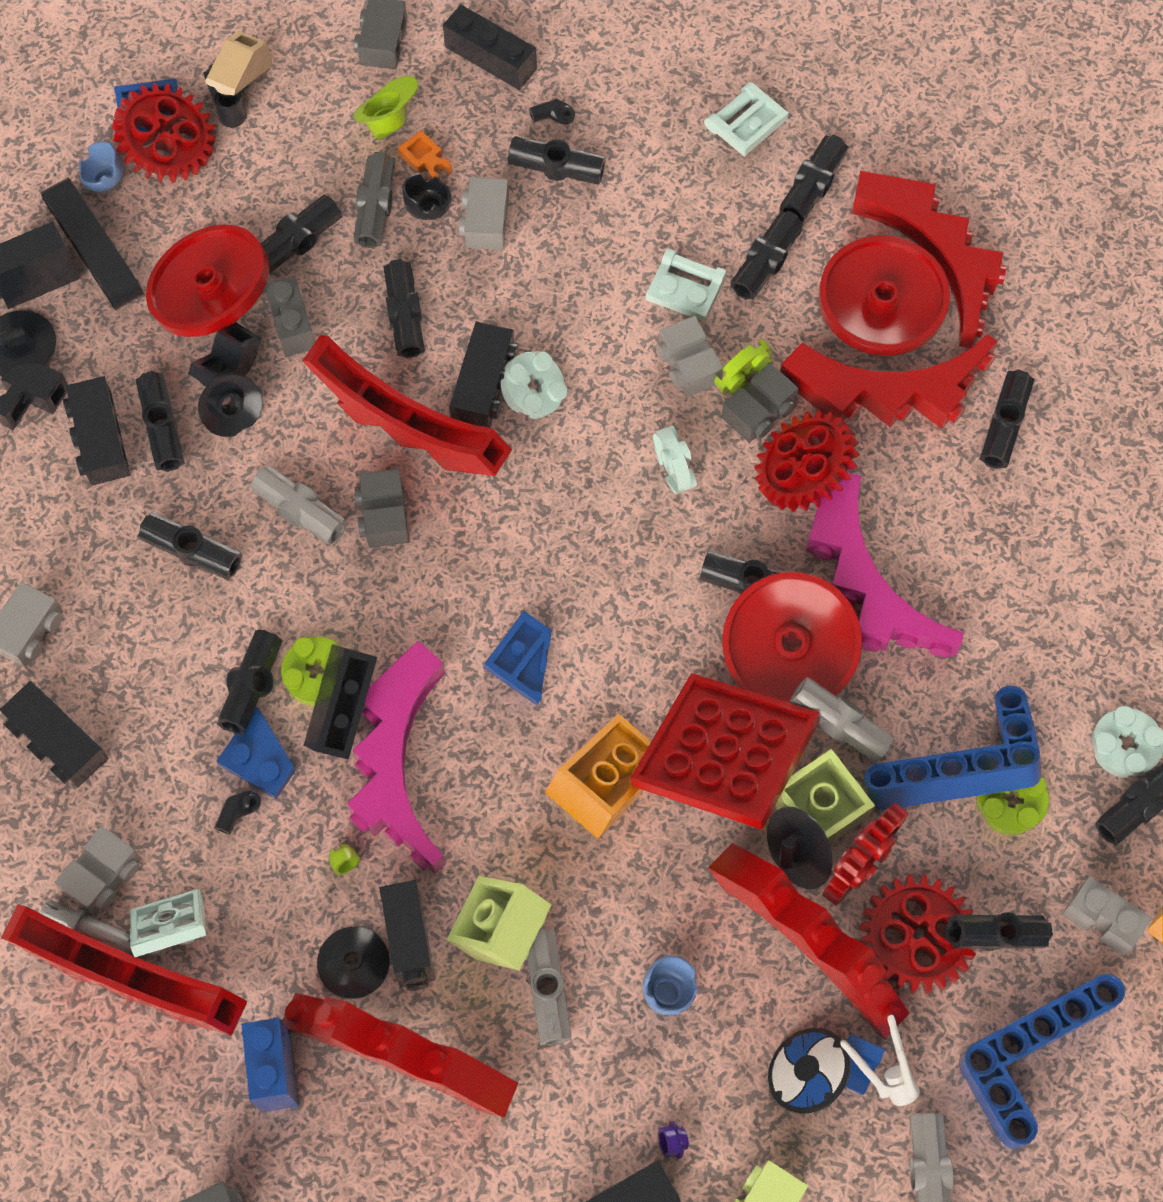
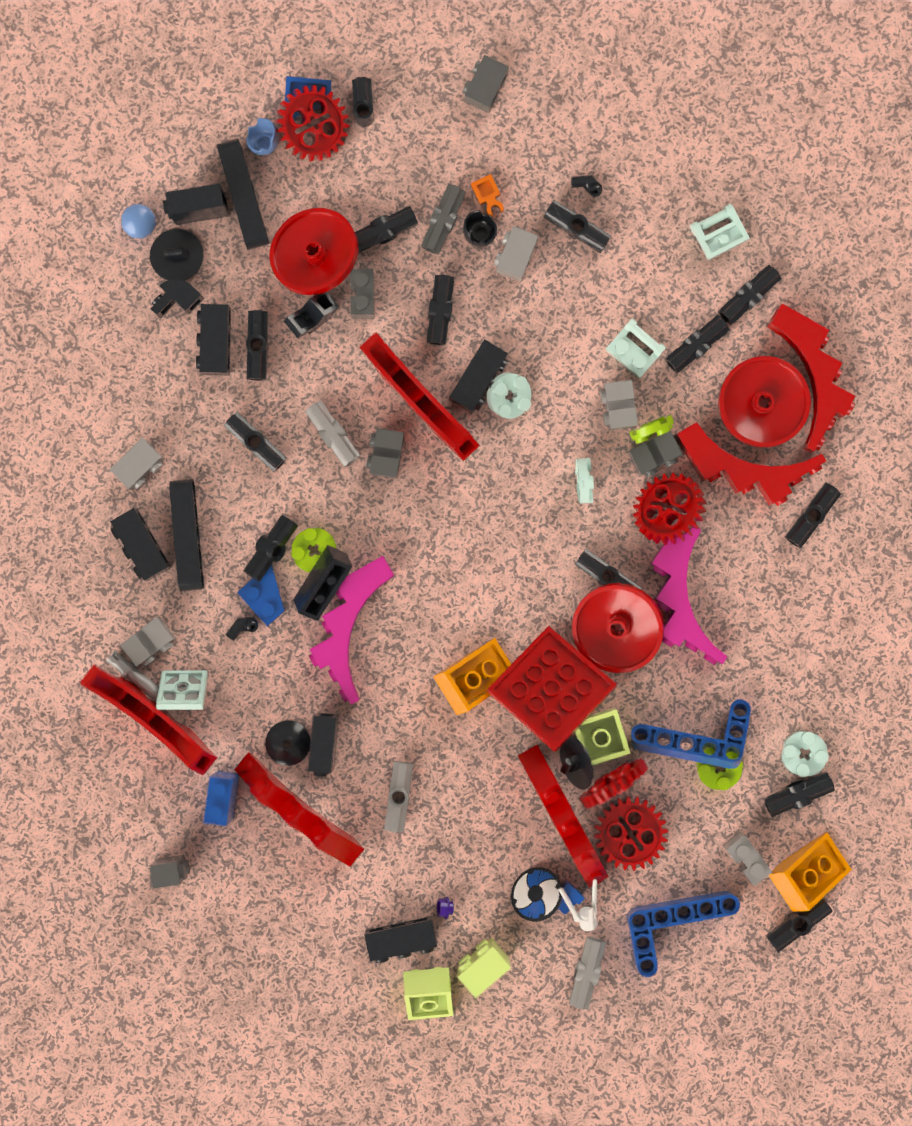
camera: 15 degrees right, 20 degrees up
black dish [198,374,262,437] -> none
tan slope [205,31,272,96] -> none
lime hinge [329,843,360,875] -> none
lime piece [353,76,418,140] -> none
black brick [443,4,537,90] -> none
yellowish green brick [446,876,551,971] -> none
blue wing [483,611,552,706] -> none
medium blue hair [642,955,698,1016] -> none
light grey piece [790,677,894,762] -> none
black piece [944,912,1053,951] -> none
none -> black beam [169,479,204,592]

